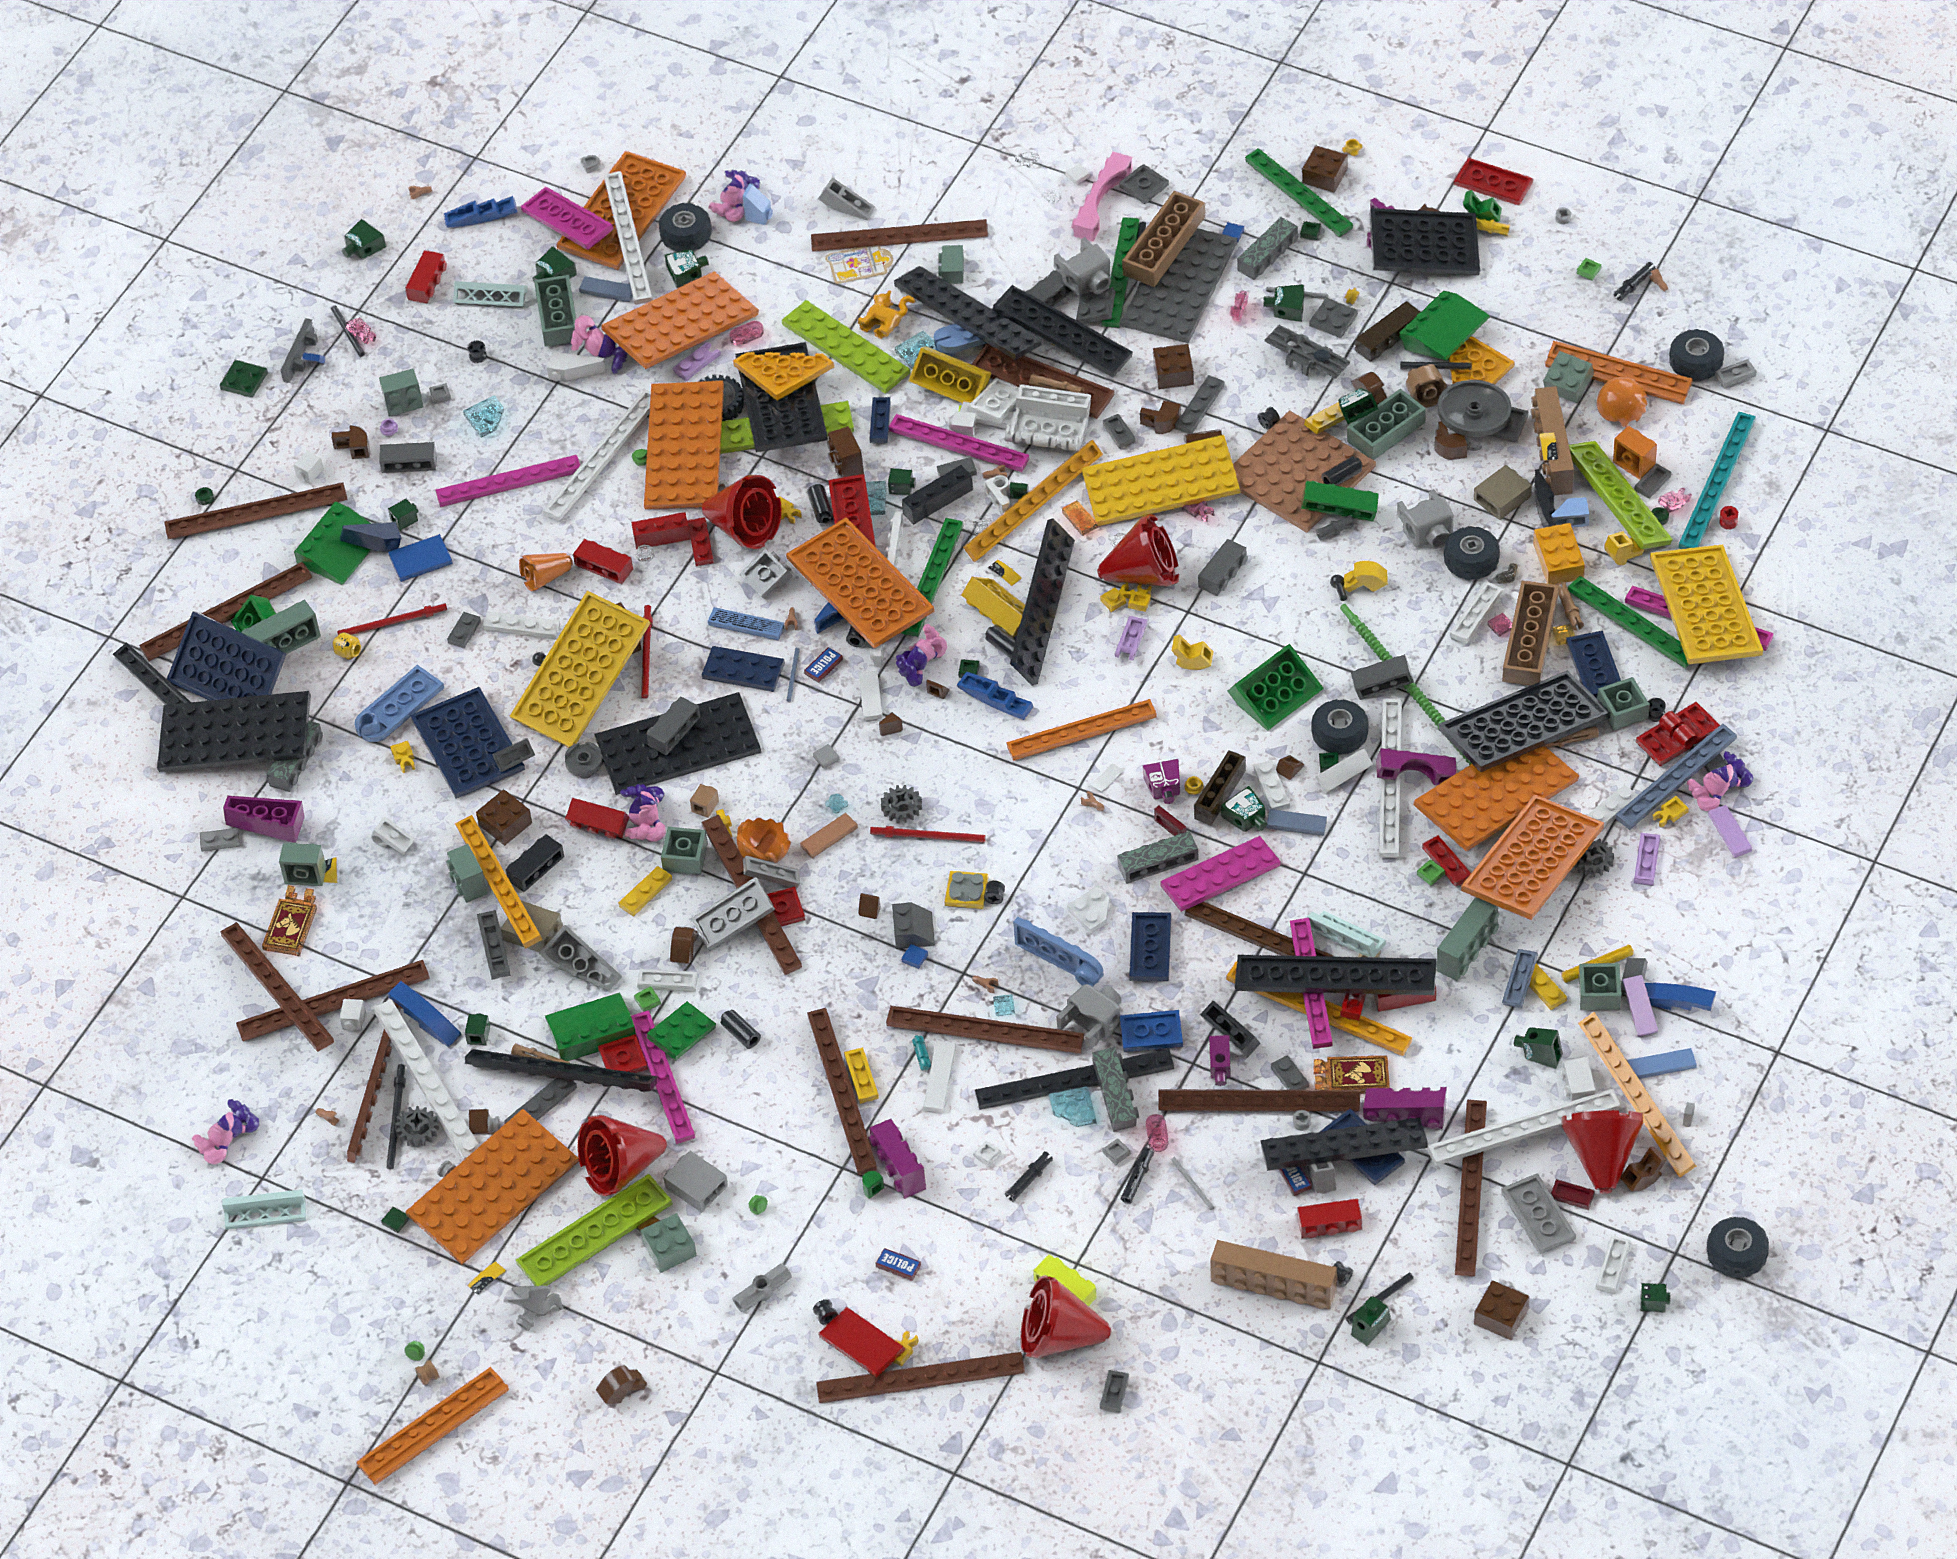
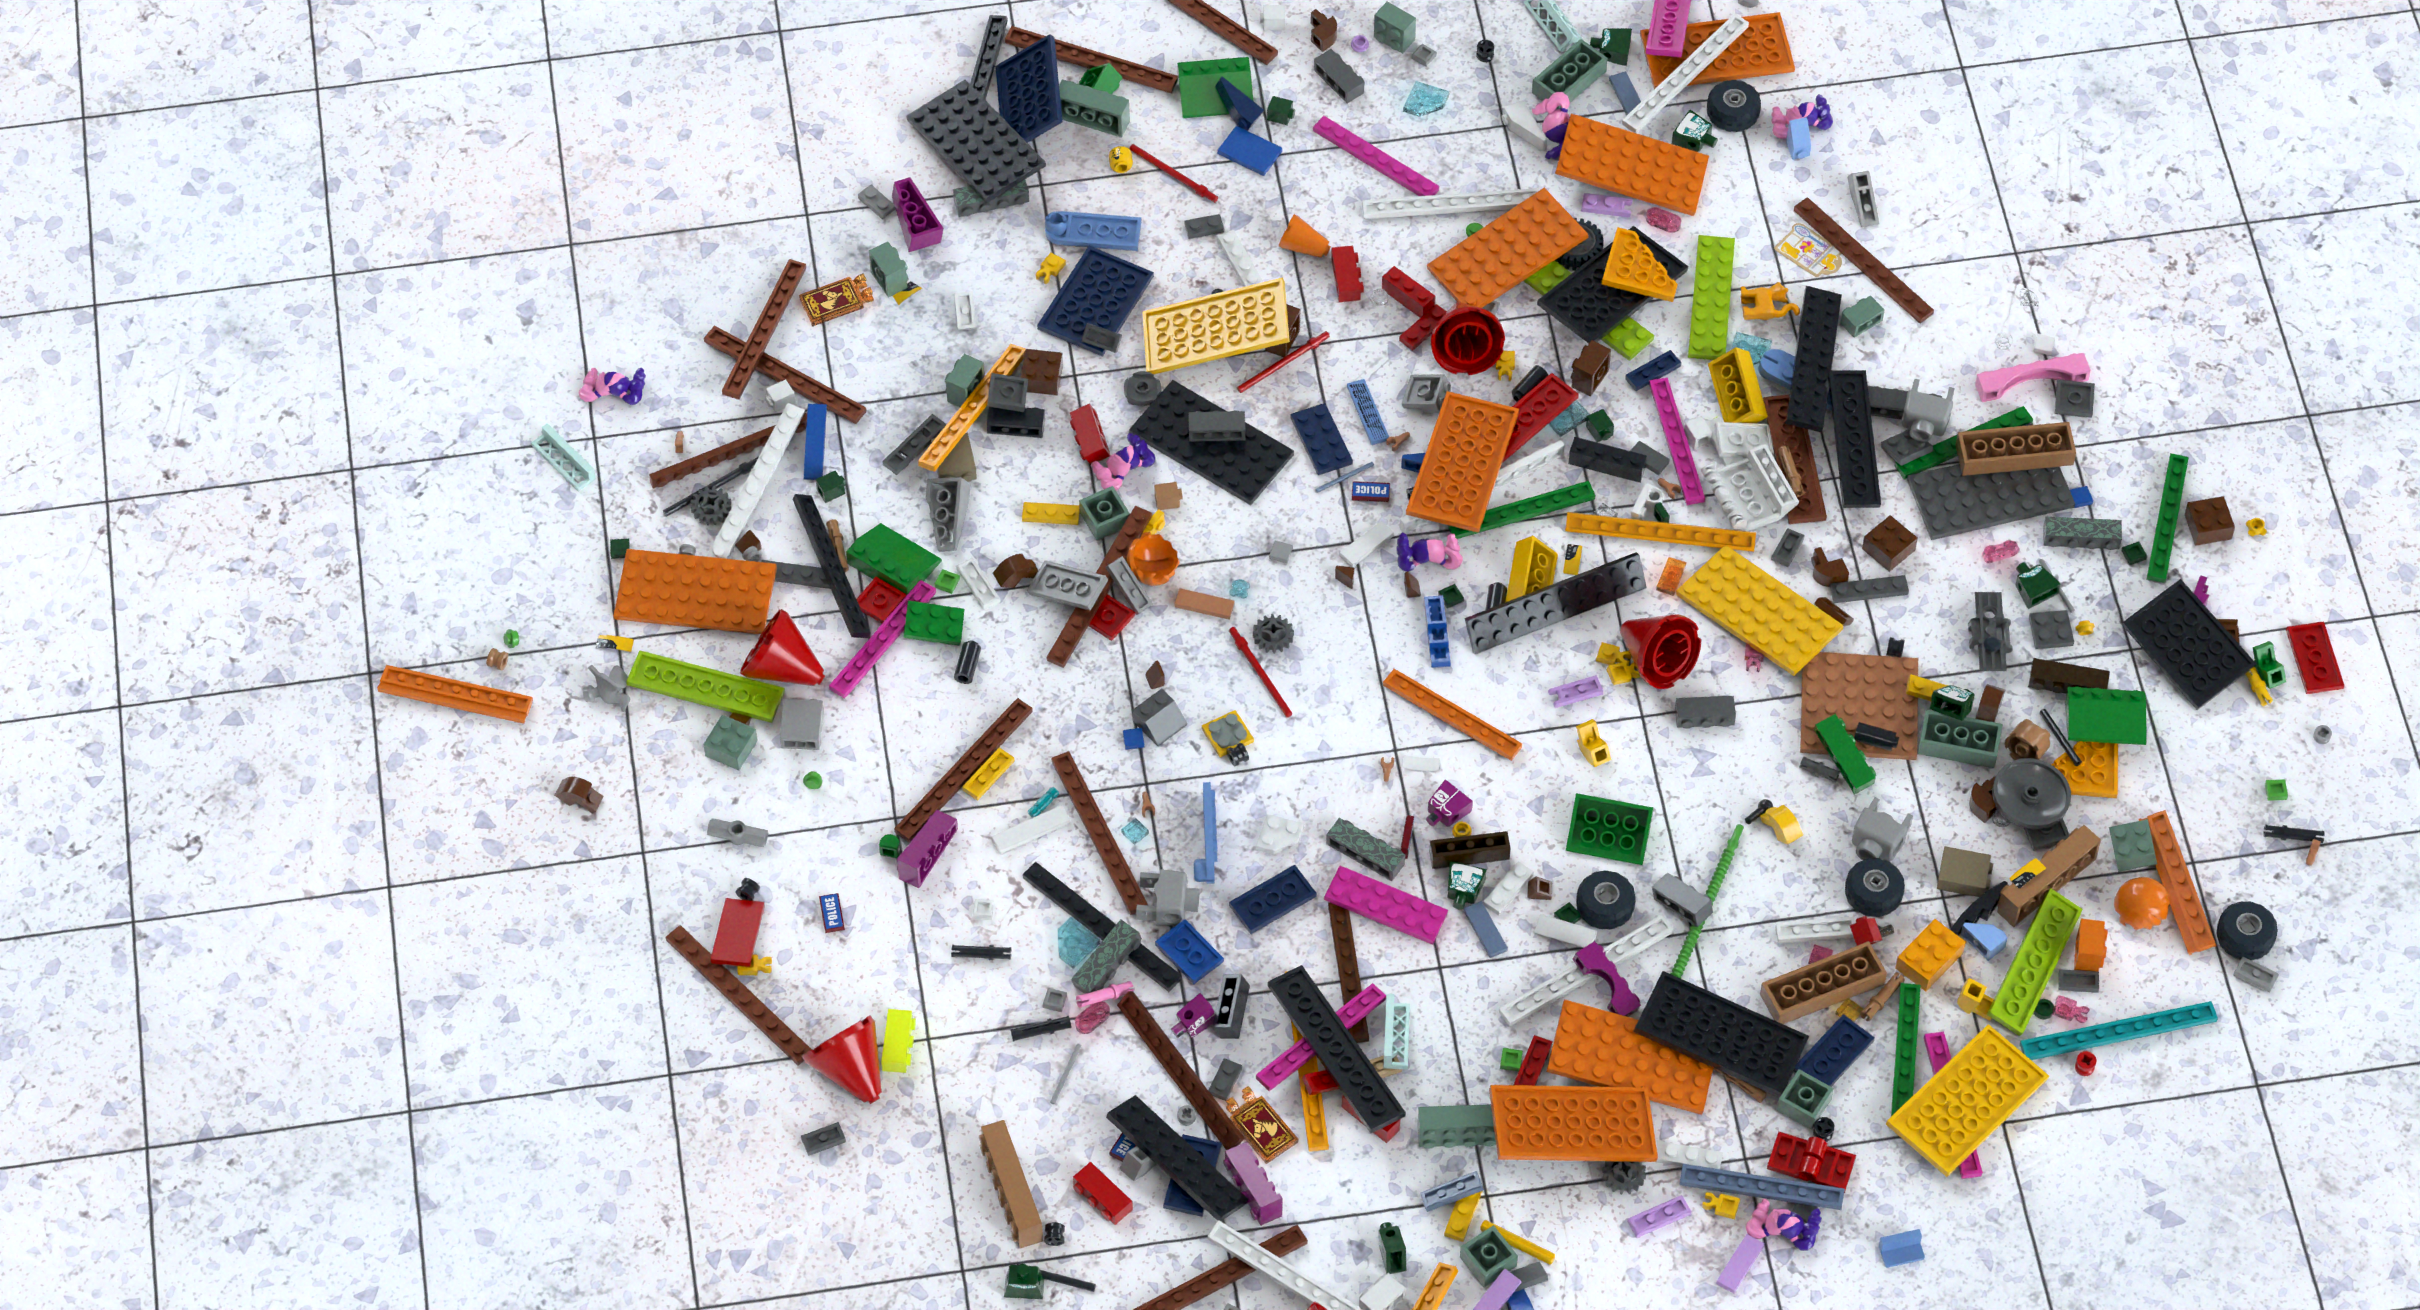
camera: 50 degrees right, 5 degrees up
none -> dark grey plate [987,373,1028,412]
none -> bright pink pin [1076,981,1134,1008]
none -> red brick [1849,916,1883,946]
none -> medium blue panel [1878,1229,1925,1268]

